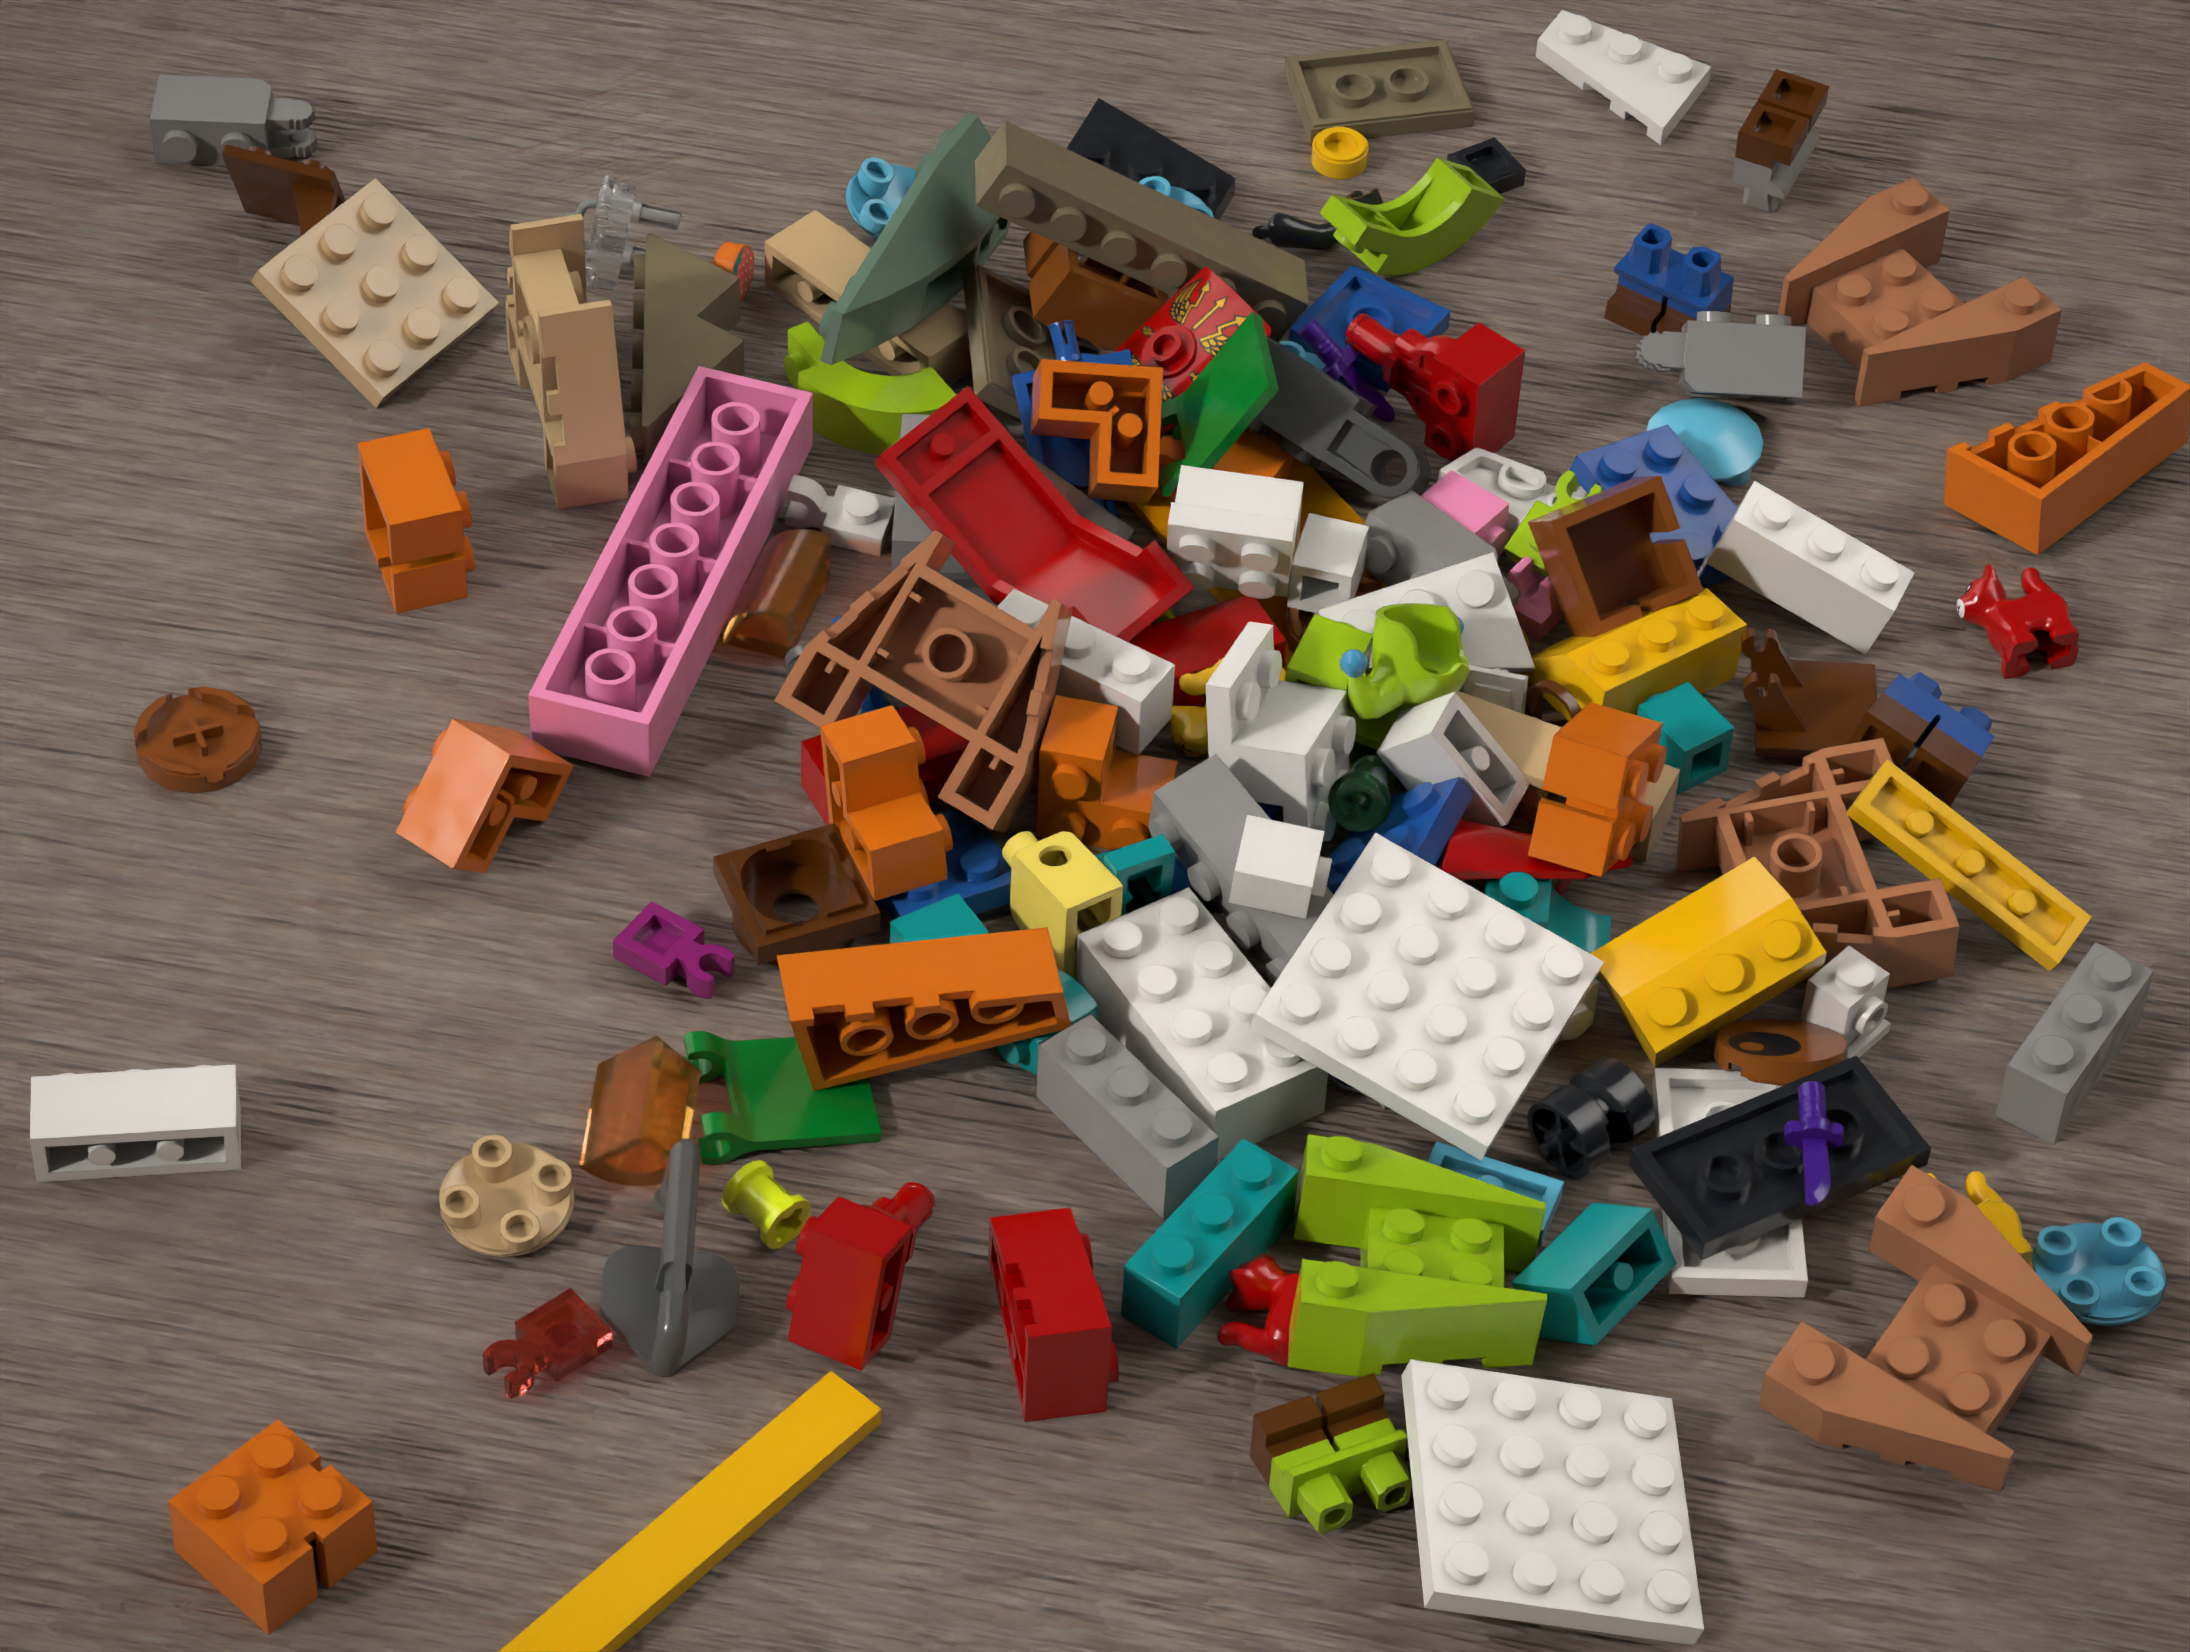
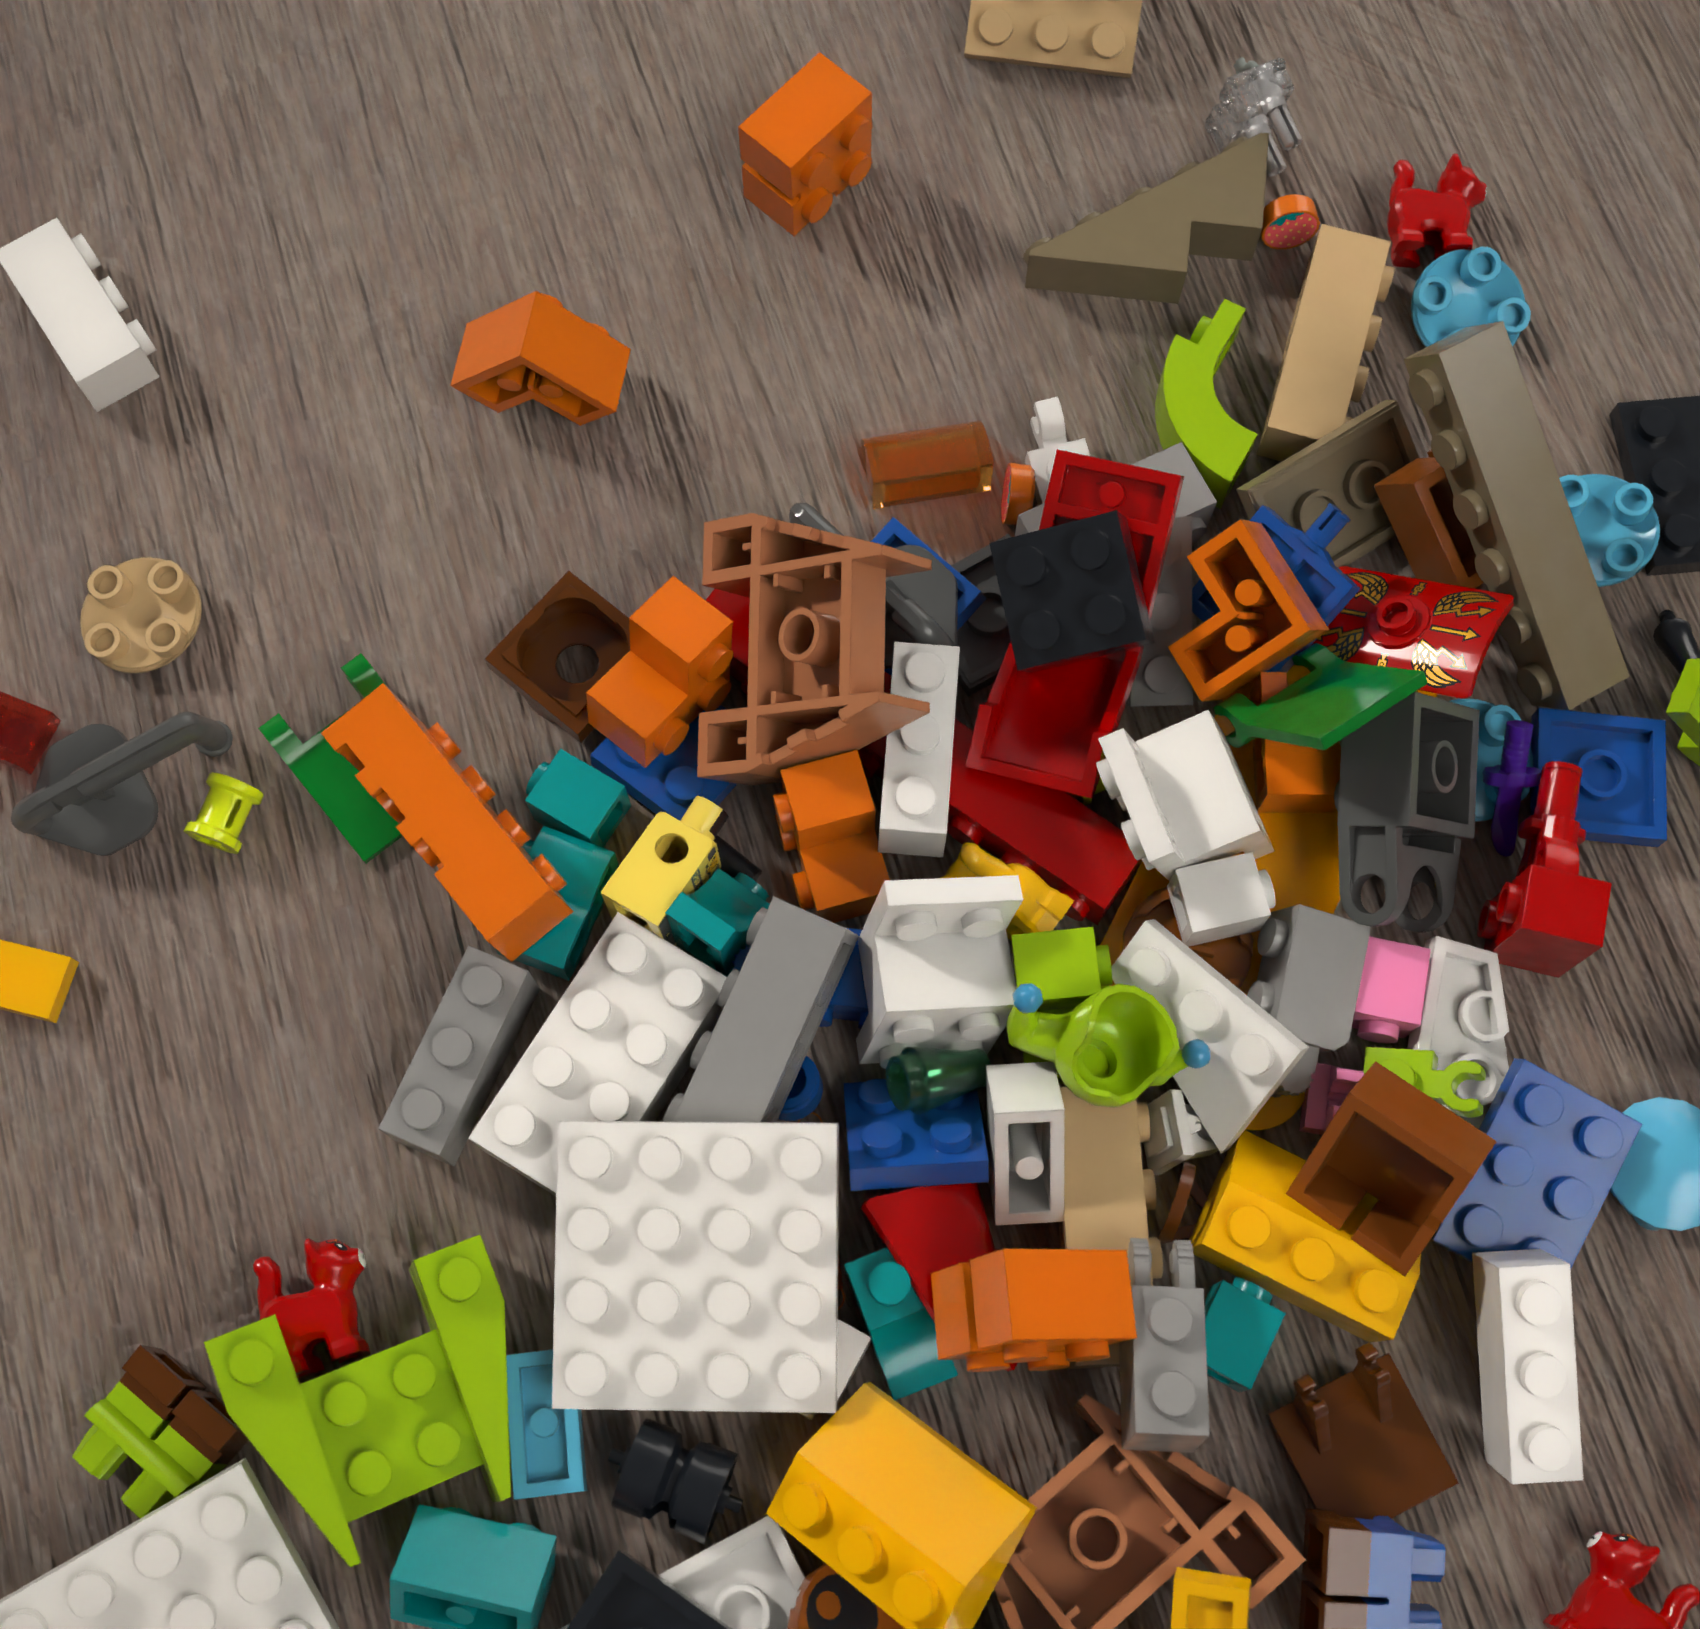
camera: 65 degrees right, 25 degrees up
dark orange tile [134,686,262,793] -> none
tan wedge [506,214,637,510] -> none
bright pink brick [528,366,813,777] -> none
clear orange brick [579,1035,701,1186] -> none
magenta plate [613,901,735,999] -> none
red brick [786,1182,935,1371] -> none
sand green wedge [819,112,1010,365] -> none
red wedge [988,1207,1119,1422] -> none
teal brick [1121,1138,1299,1349] -> none
white brick [1229,815,1332,919] -> none
none -> black brick [989,510,1155,673]
none -> orange tile [1001,463,1035,525]
none -> light grey hinge [1119,1238,1210,1453]
none -> red animal [1387,153,1487,268]

